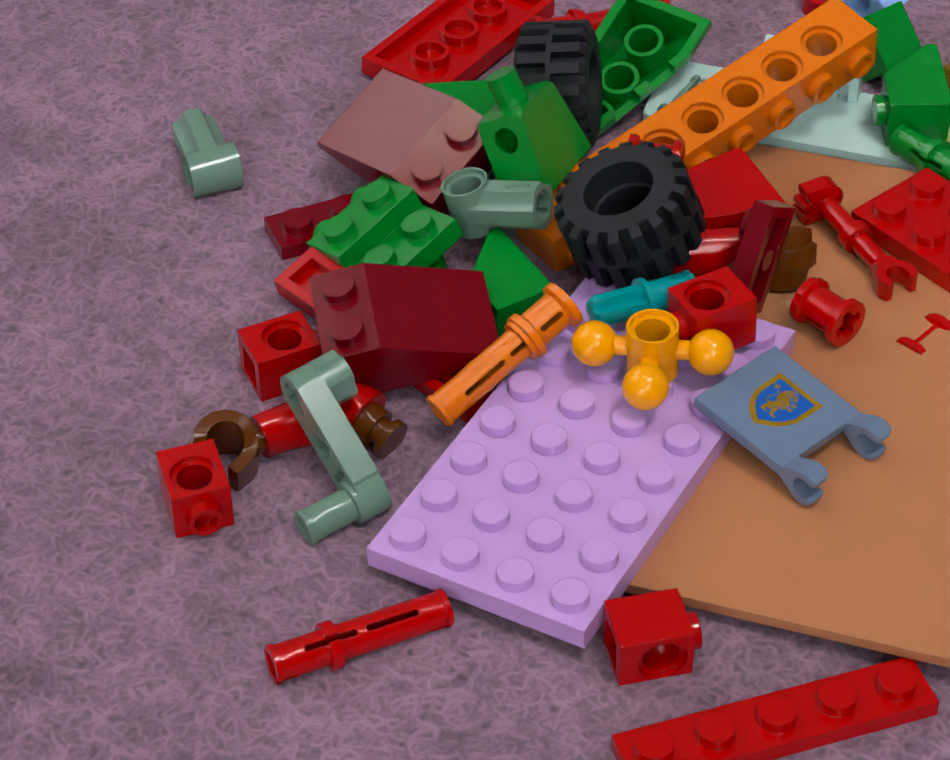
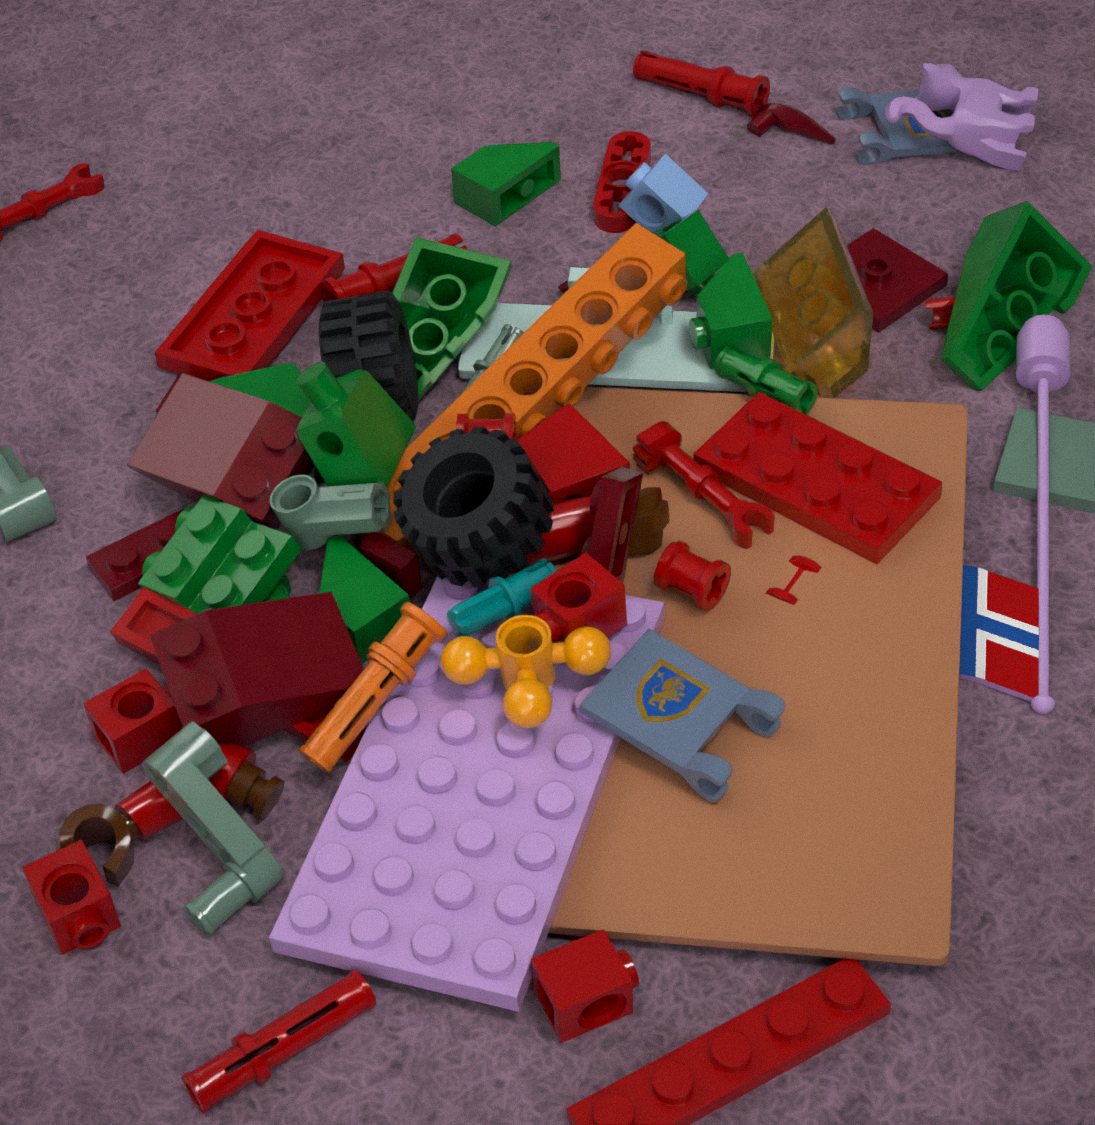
camera: 10 degrees left, 5 degrees up
none -> dark red tile [361,532,422,600]

